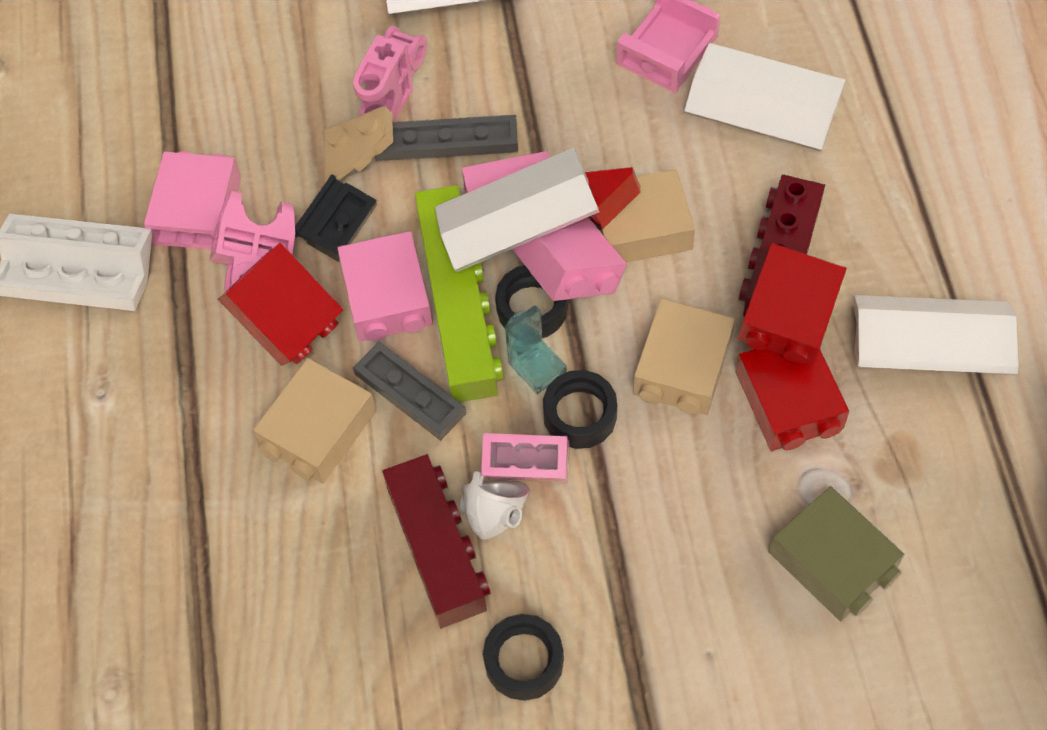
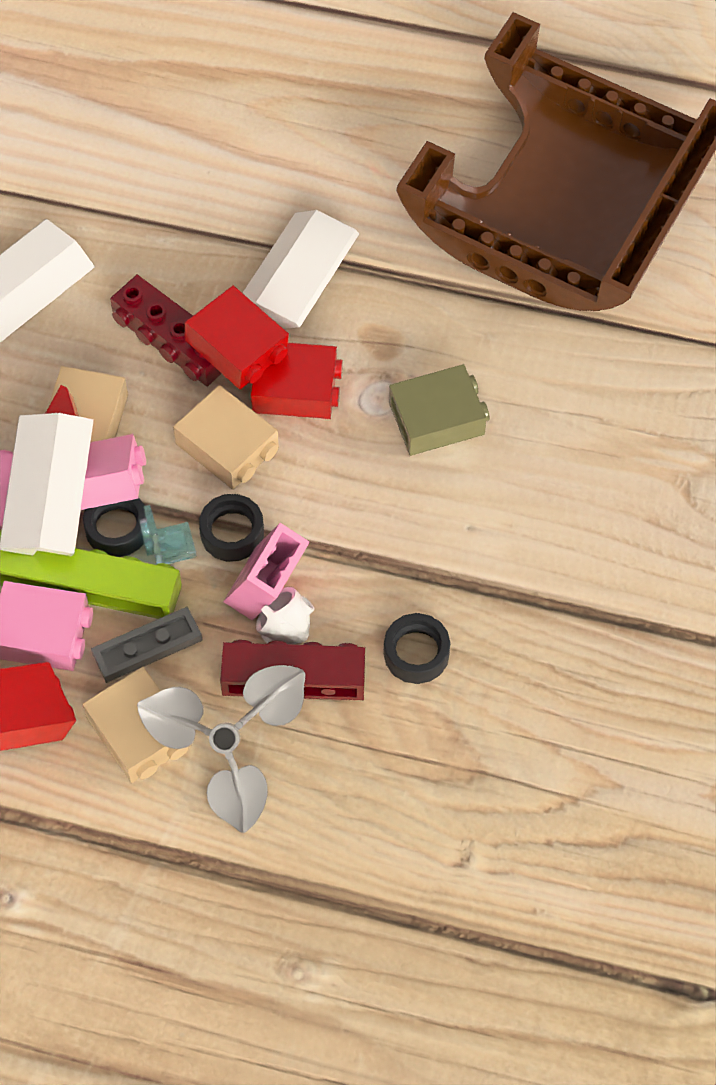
camera: 70 degrees left, 0 degrees up
none -> light grey plant [137,665,305,833]

